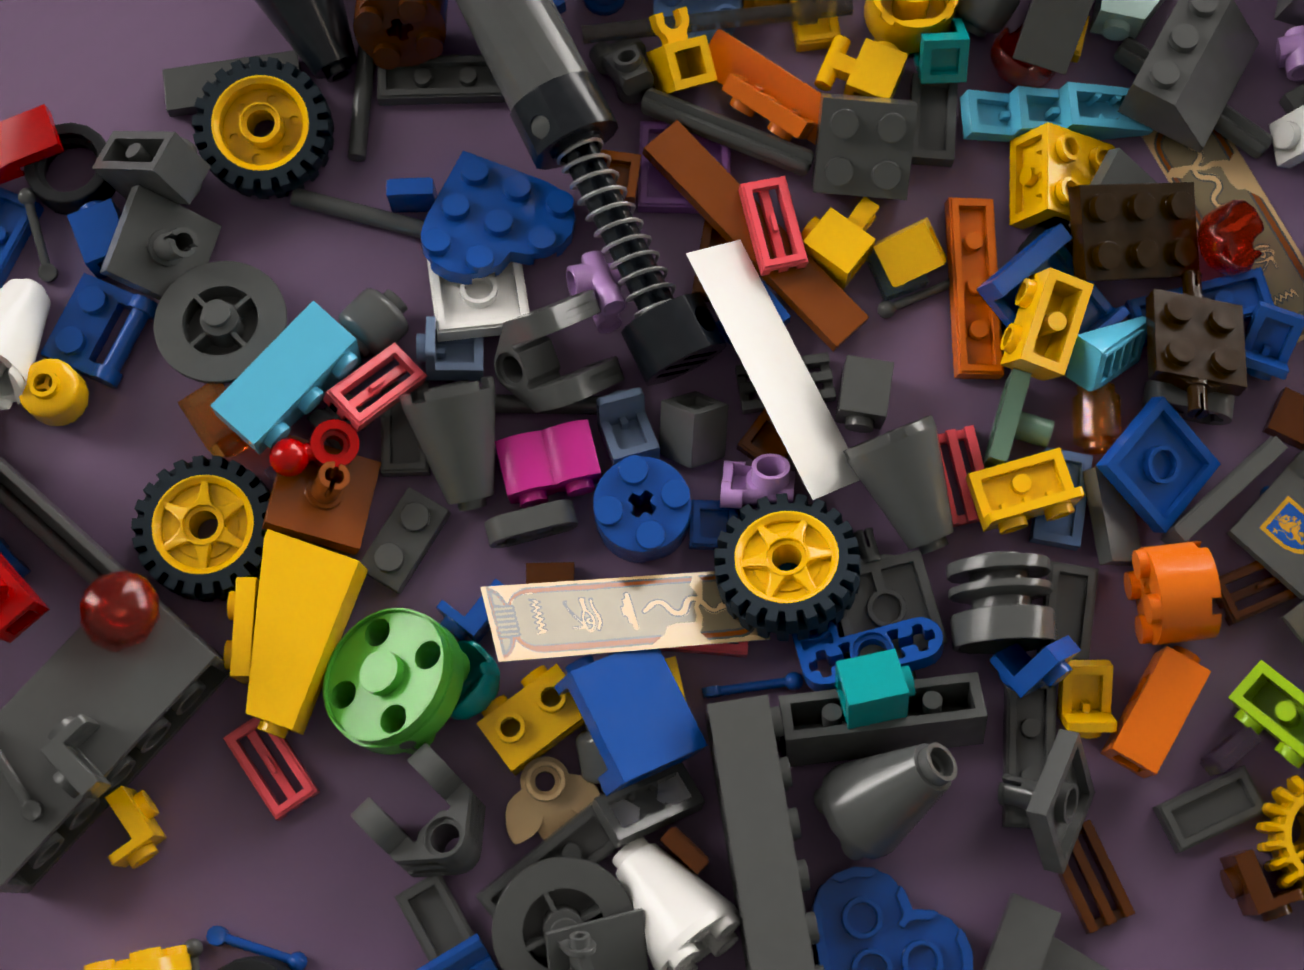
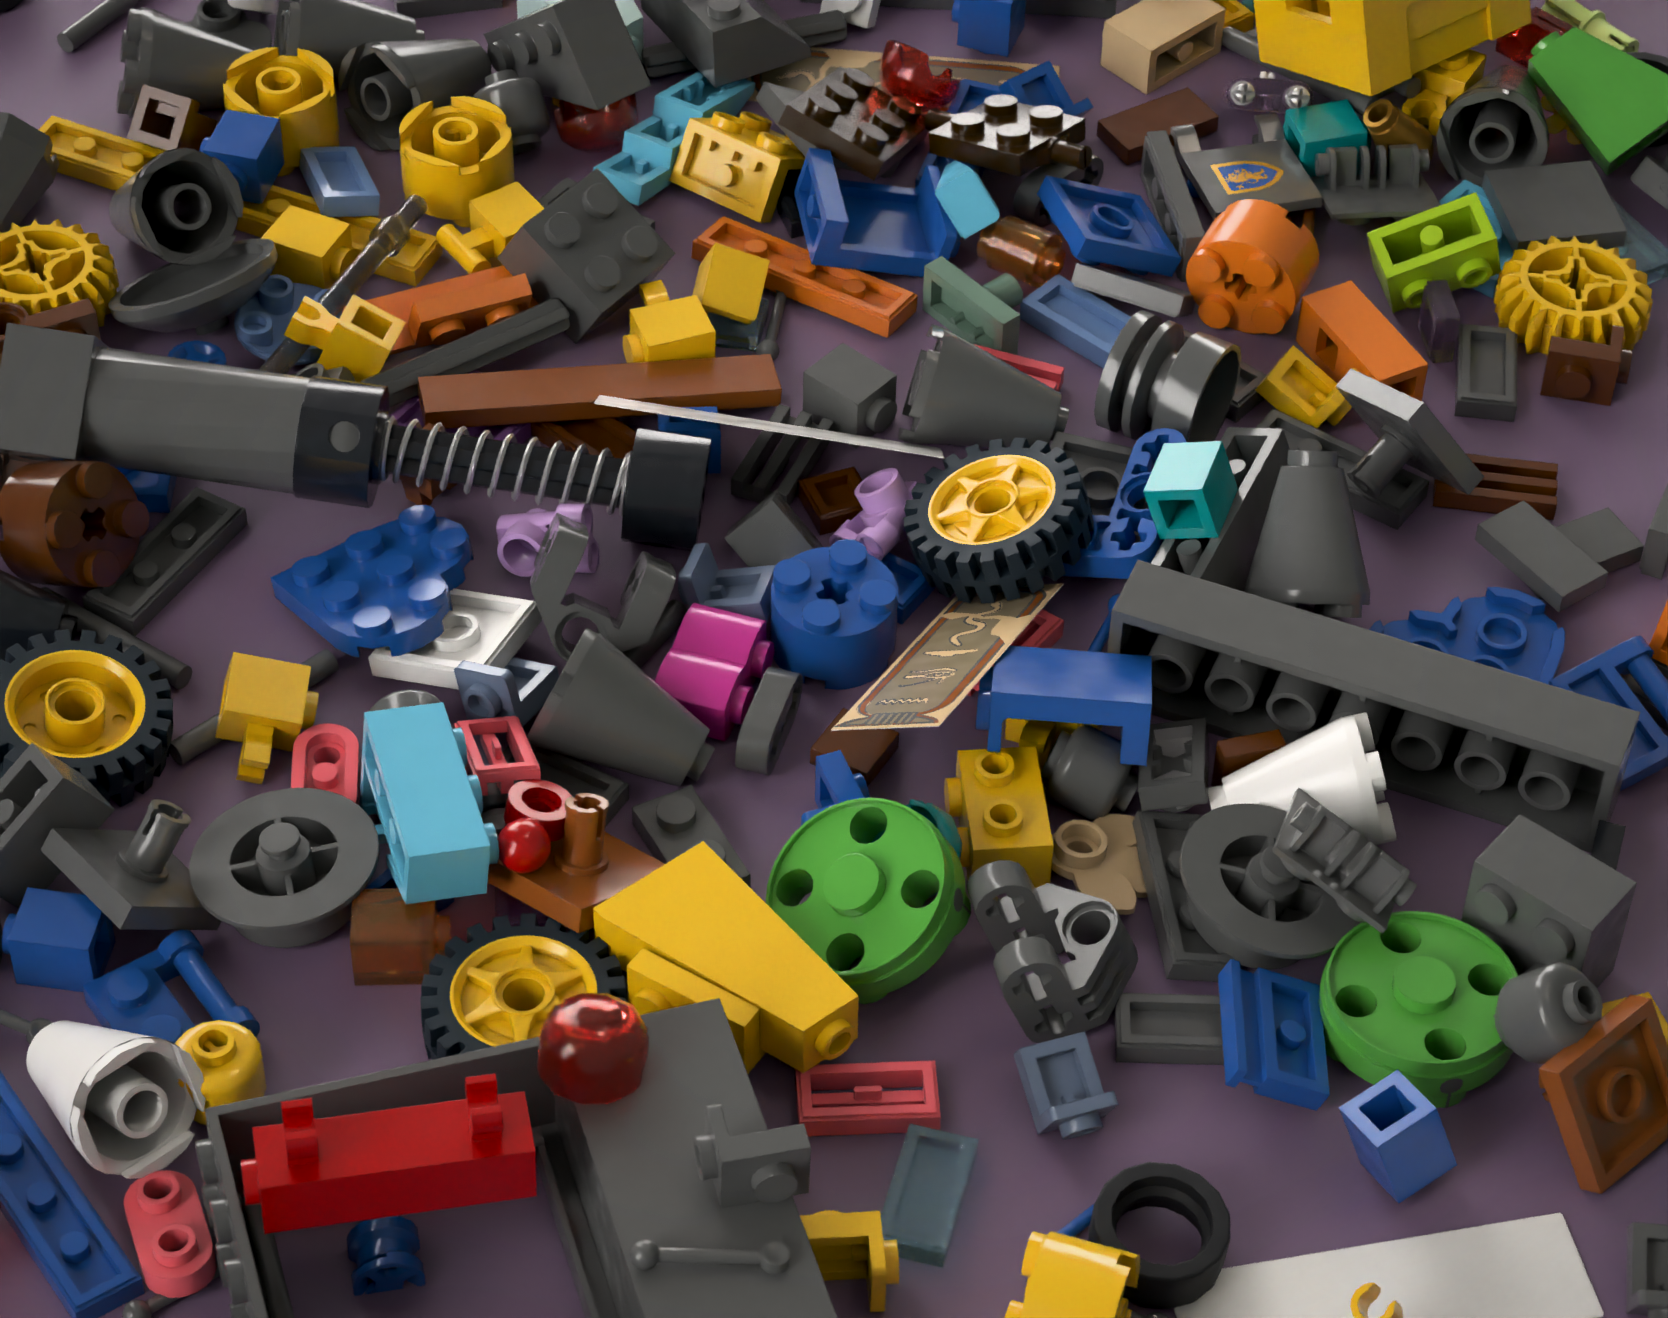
camera: 60 degrees left, 30 degrees down
blue tile [386,177,438,213] -> none
coral tile [738,176,808,276] -> none
teal panel [914,18,970,84] -> none
yellow bracket [965,447,1085,534] -> none
blue bracket [990,635,1081,698] -> none
yellow brick [1000,267,1094,381] -> none
none -> yellow brick [215,652,319,784]
none -> coral plate [291,723,361,805]
none -> clear light blue tile [881,1124,979,1268]
none -> sand blue bracket [1013,1031,1119,1140]

